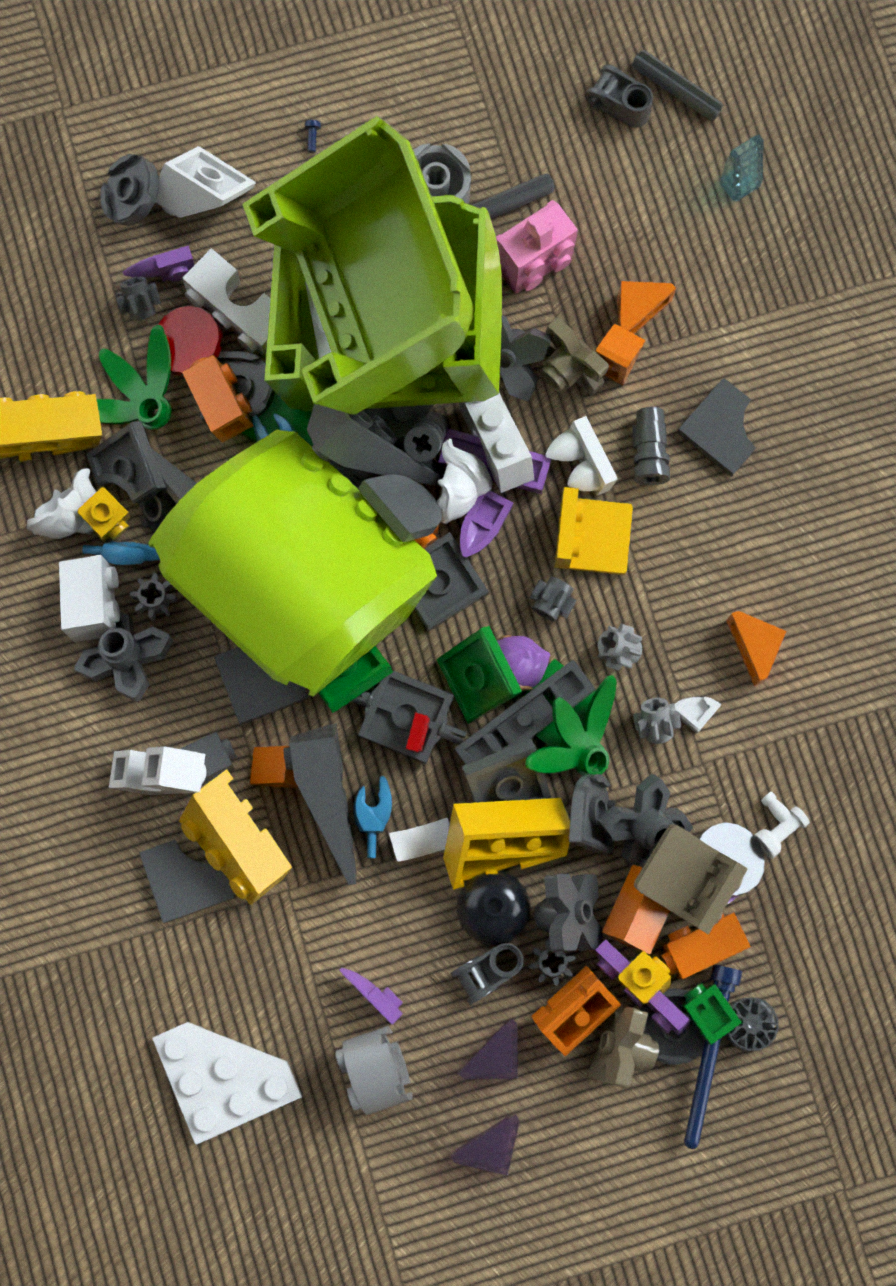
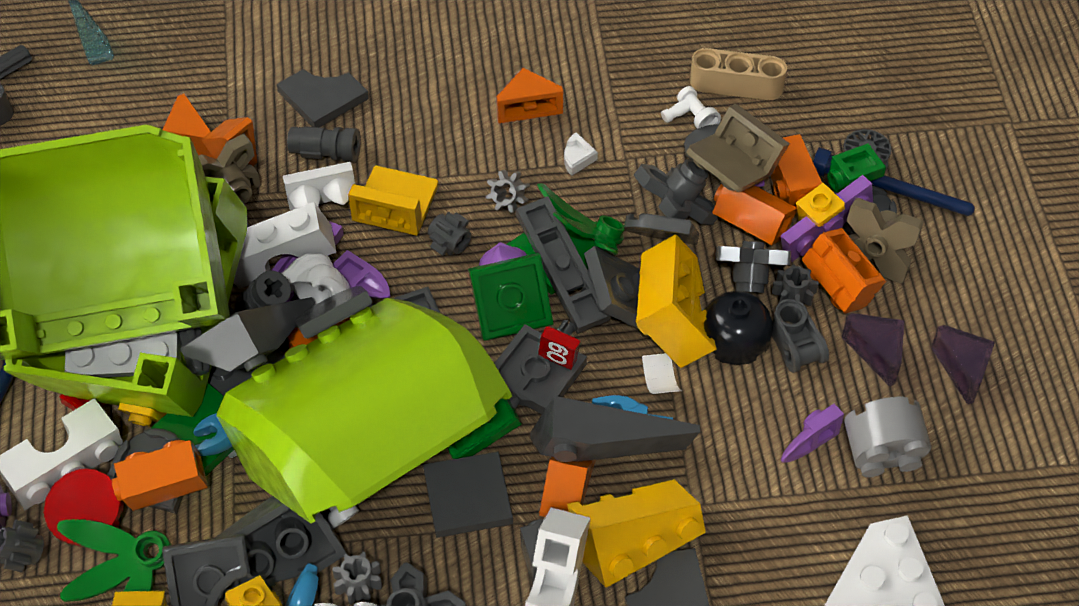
camera: 75 degrees left, 25 degrees down
light grey gear [633,698,681,744] -> none
none -> tan beam [690,48,787,100]

